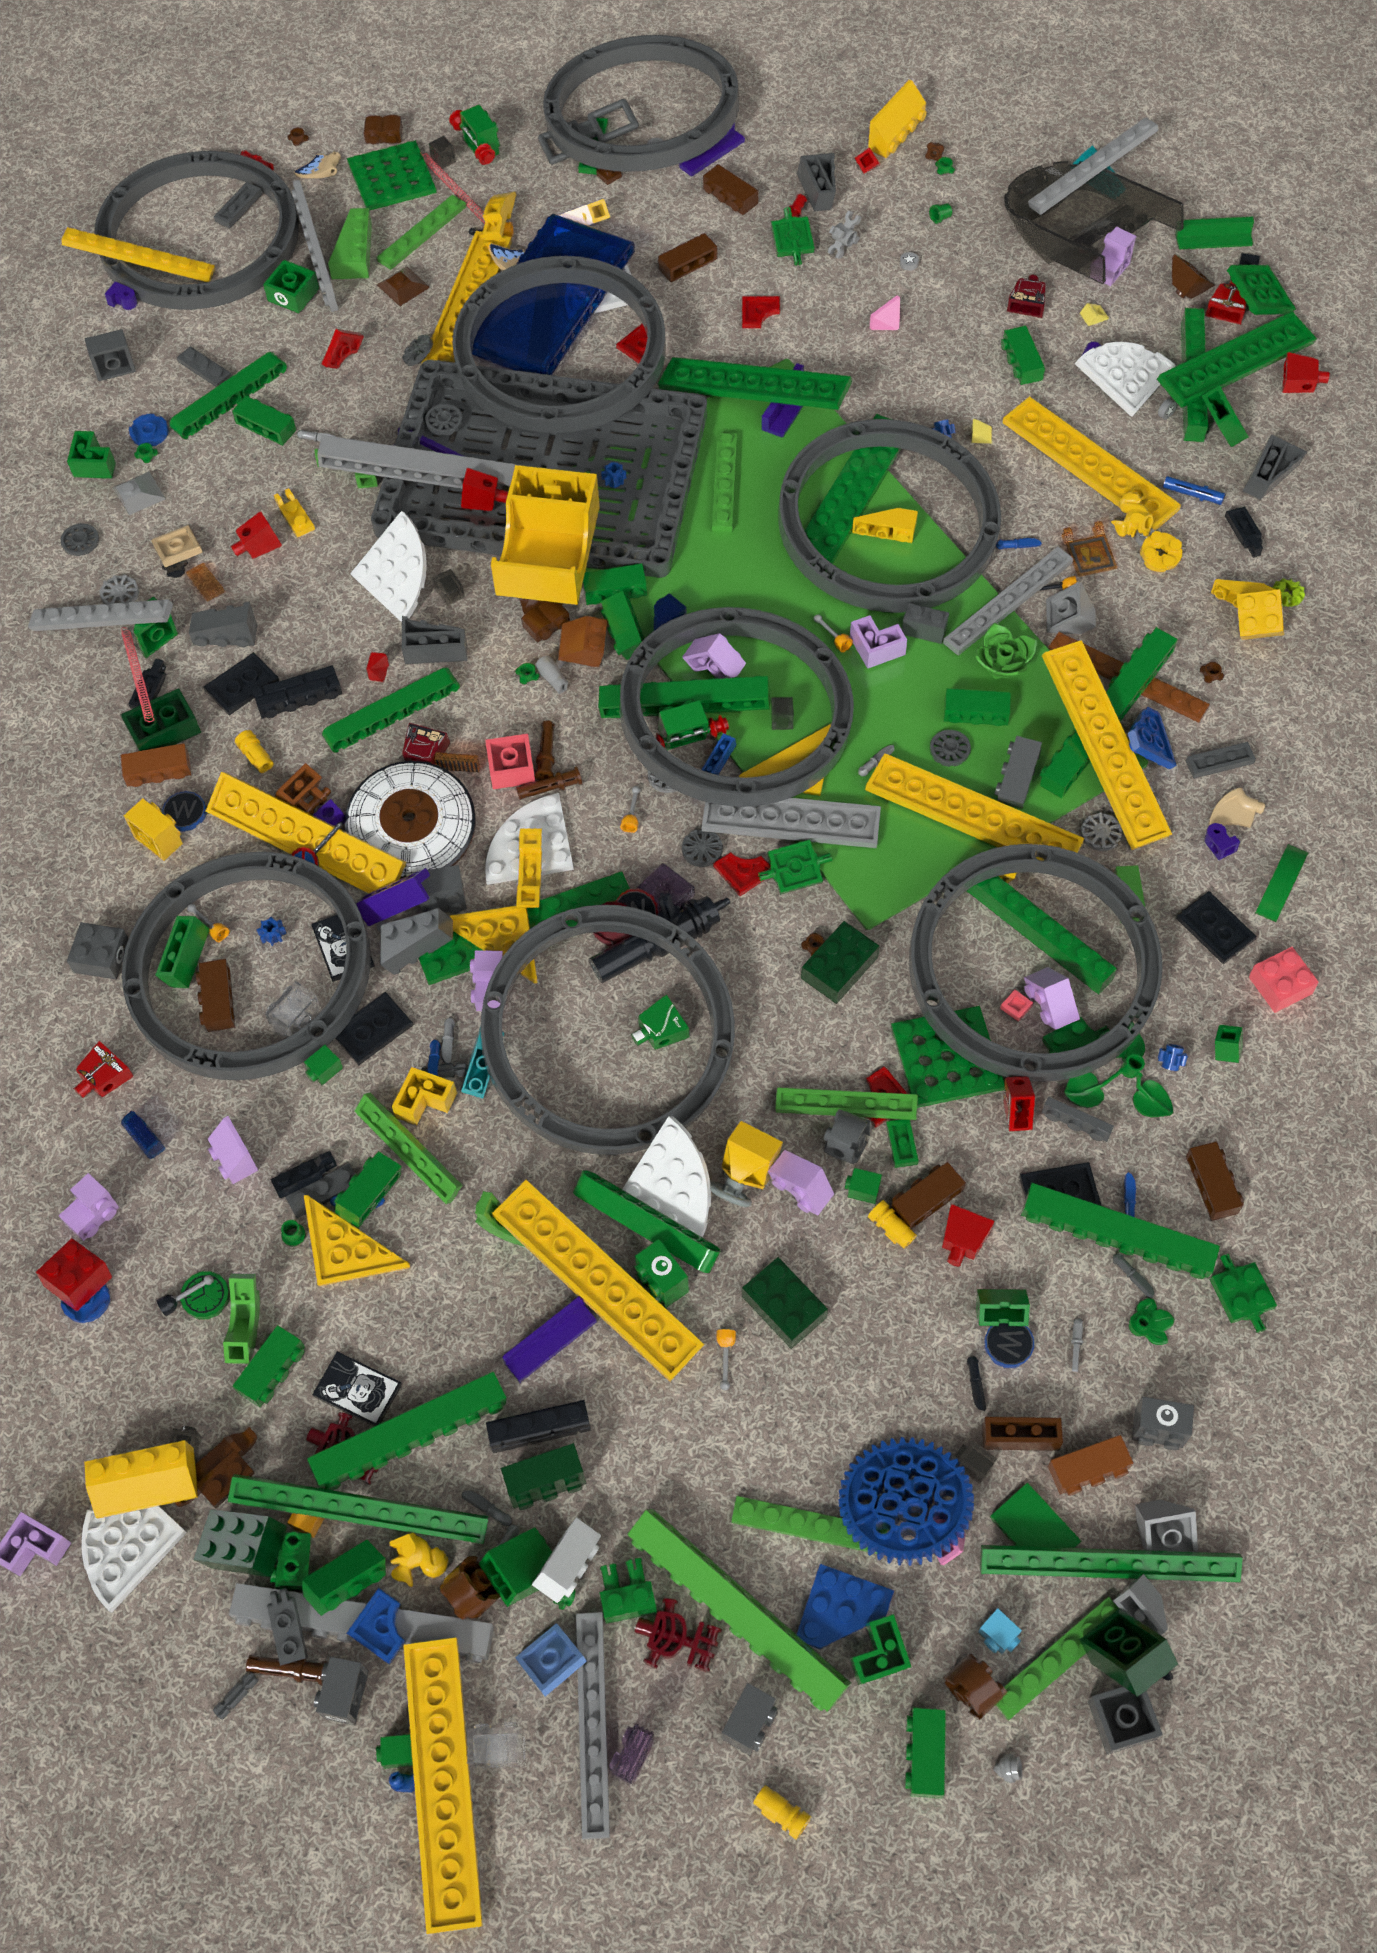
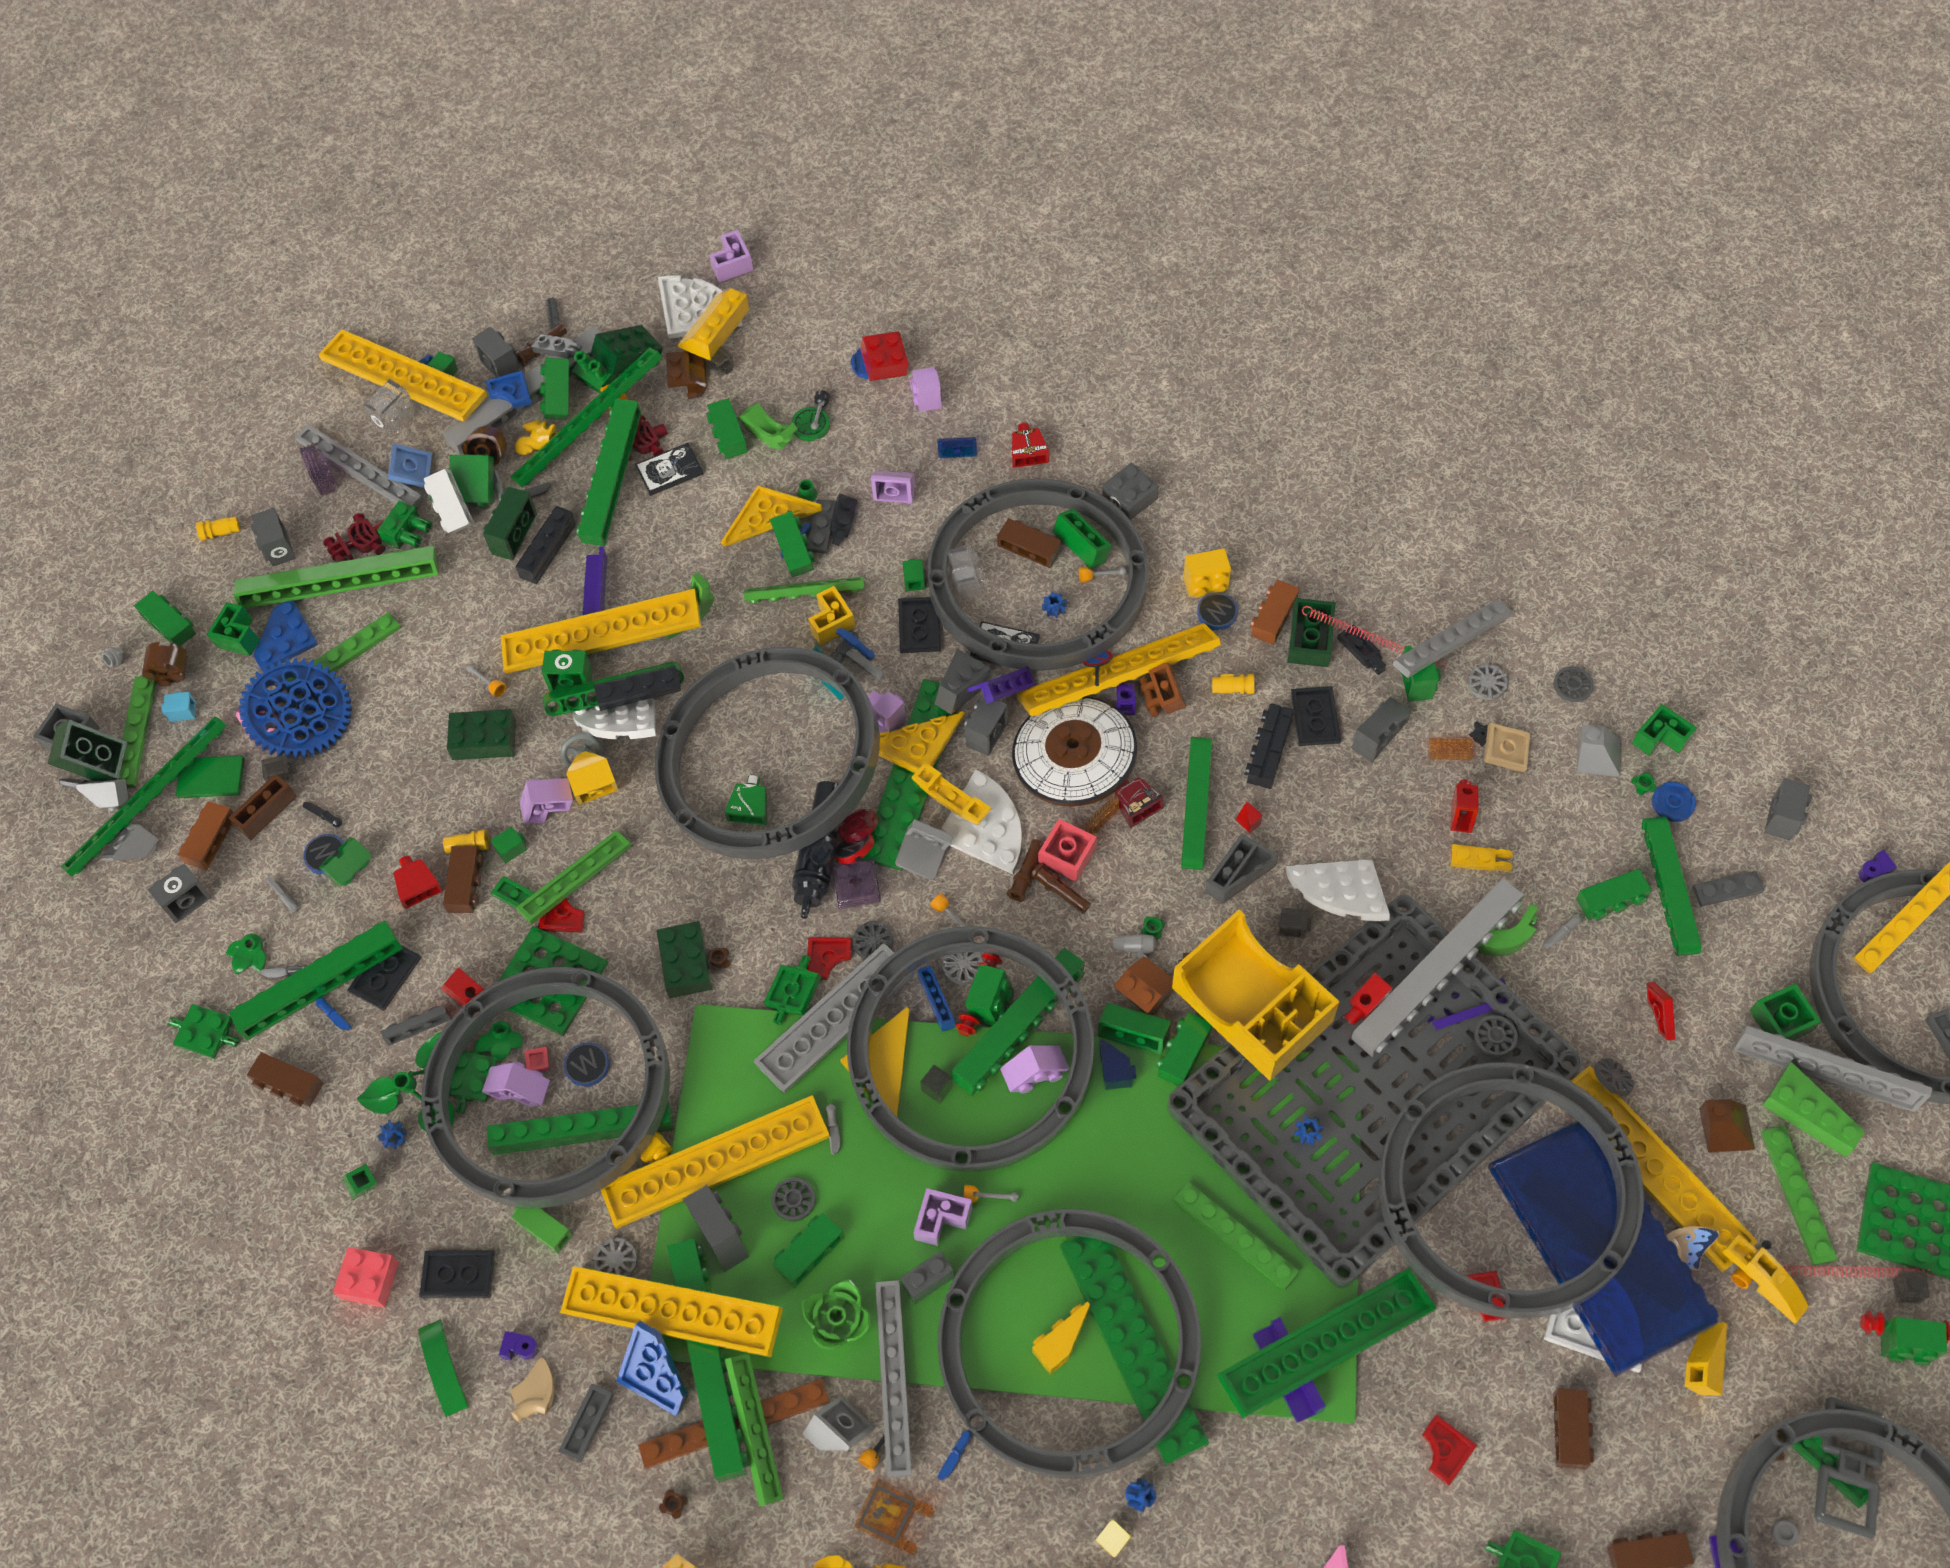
camera: 130 degrees right, 0 degrees up
dark grey brick [824,1109,872,1165] -> none
none -> green plate [477,1021,522,1061]
none -> black tile [564,1043,609,1087]
none -> black brick [594,665,681,711]
none -> bright green plate [725,1354,784,1507]
none -> light grey bracket [895,819,953,880]

